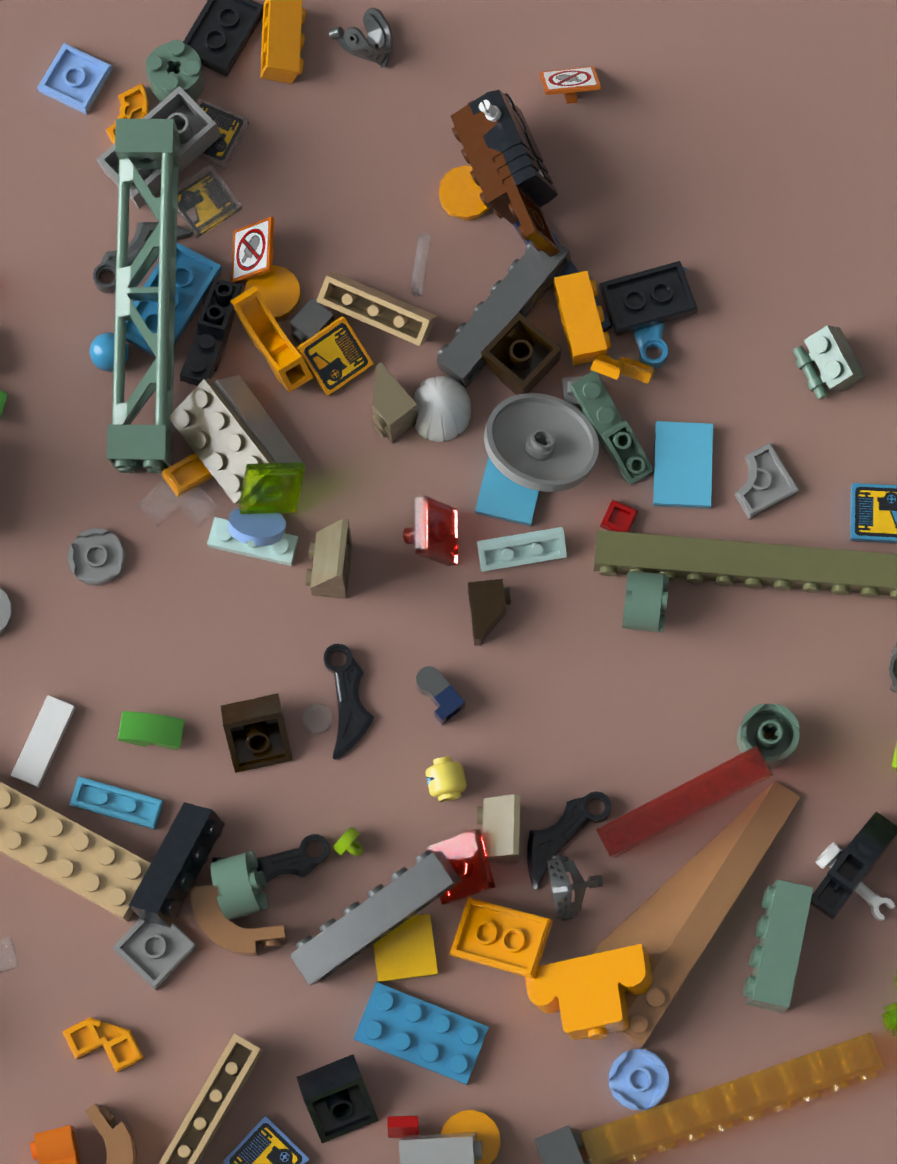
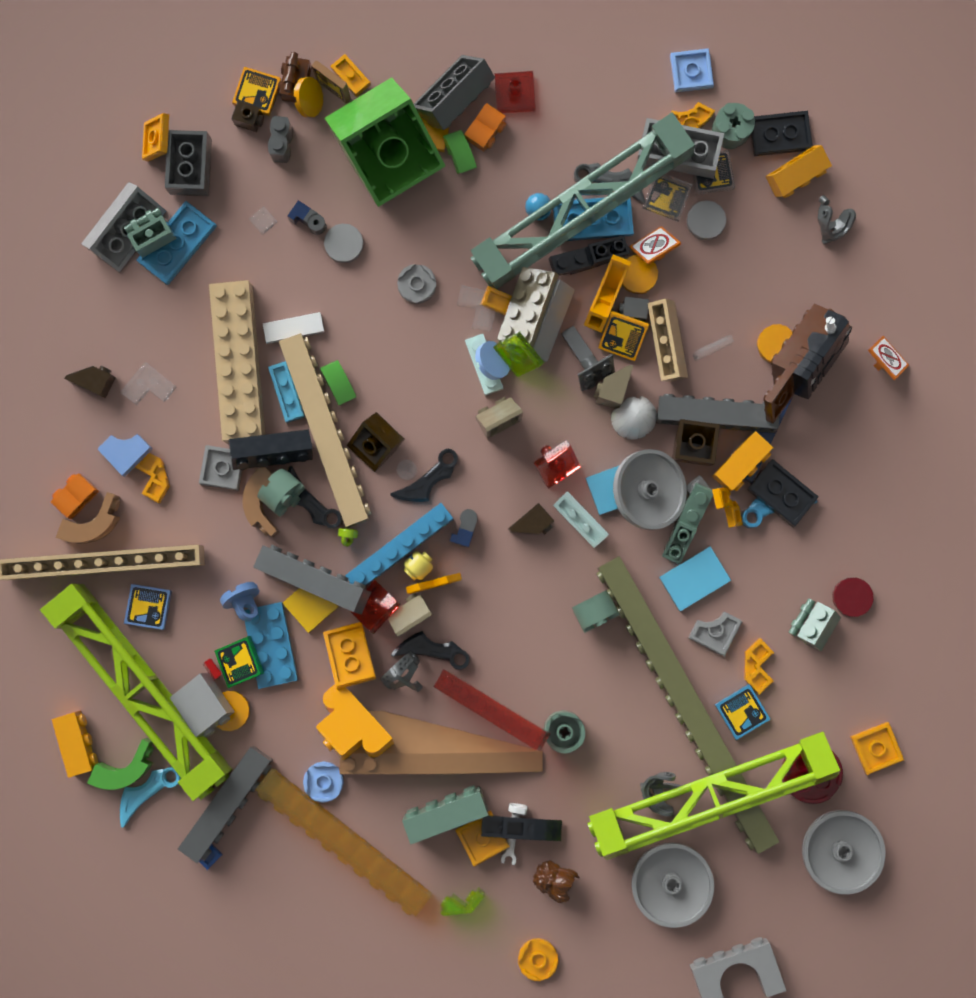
camera: 55 degrees right, 10 degrees up
black slope [296,1054,379,1143] -> none
red tile [600,499,638,533] -> none
none -> medium blue tile [98,434,152,477]
none -> tile [214,636,264,688]
none -> medium blue tile [220,582,260,622]
none -> tan brick [279,333,371,528]
none -> dark azure brick [345,503,454,586]
none -> light orange tile [406,573,462,594]
none -> light orange tile [455,810,510,867]
none -> dark grey piece [561,326,615,391]
none -> light grey tile [686,200,726,240]
none -> light orange tile [744,638,774,695]
none -> dark red tile [832,577,874,617]

